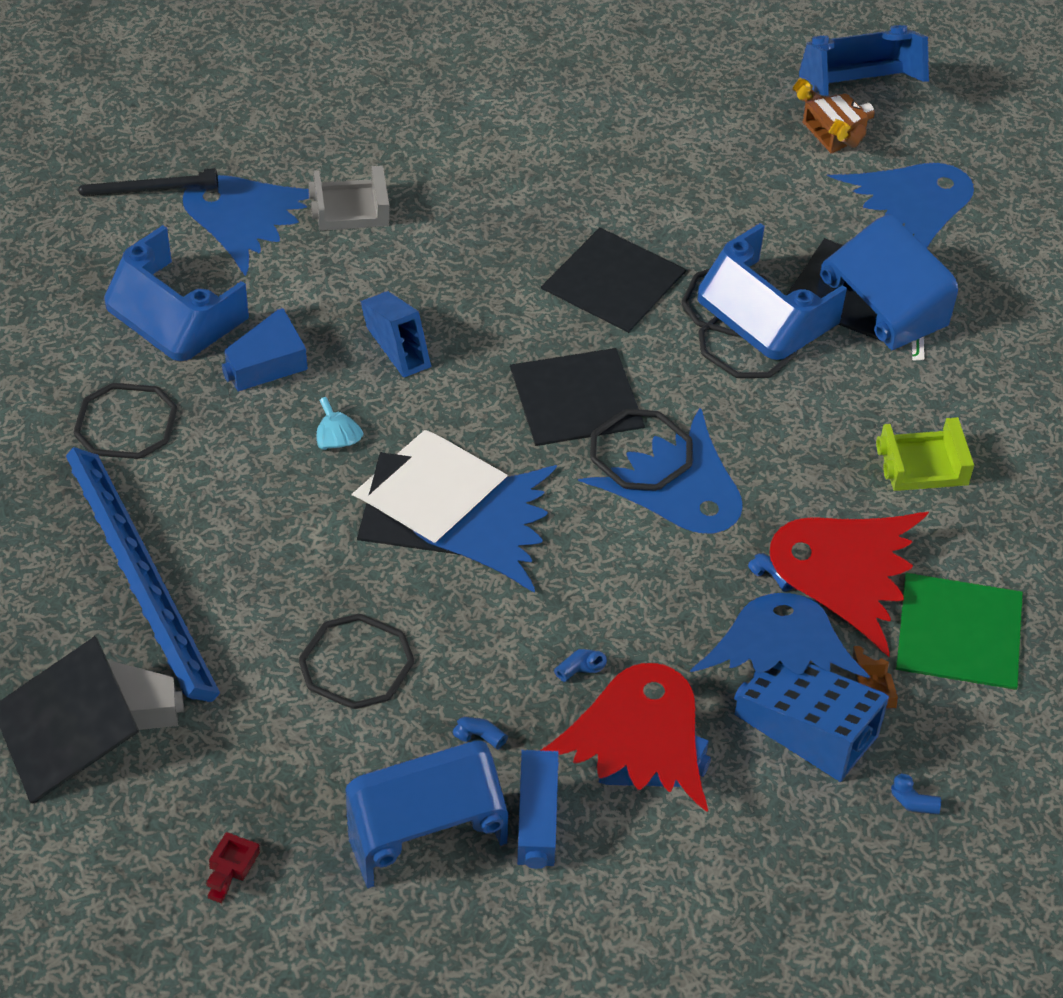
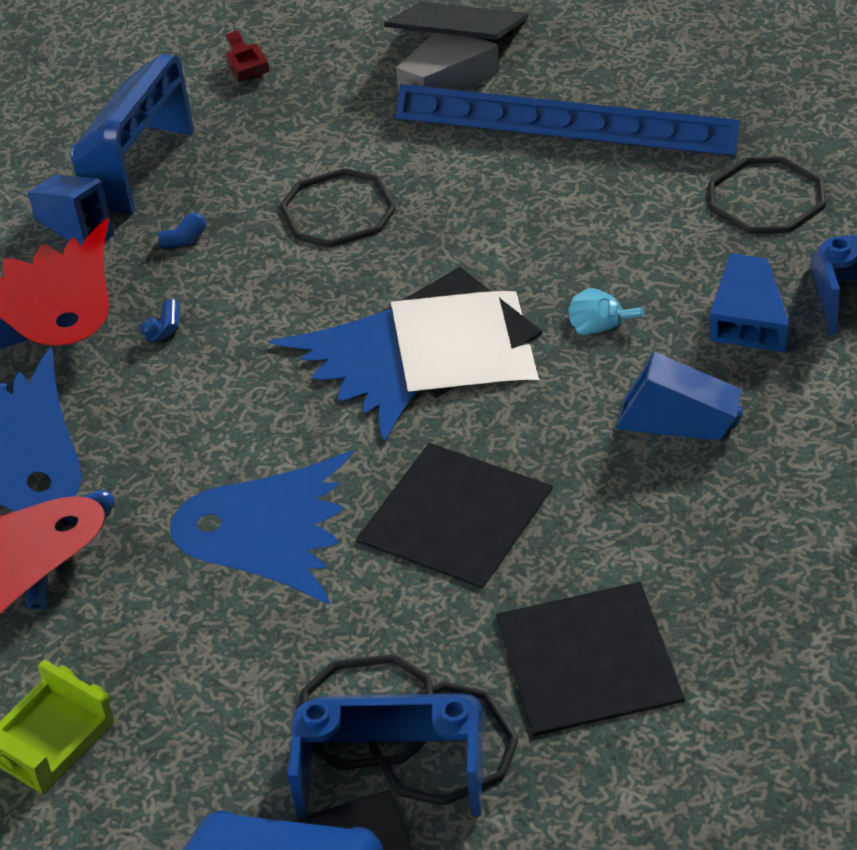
camera: 140 degrees right, 5 degrees down
black piece [590,409,693,491] -> none

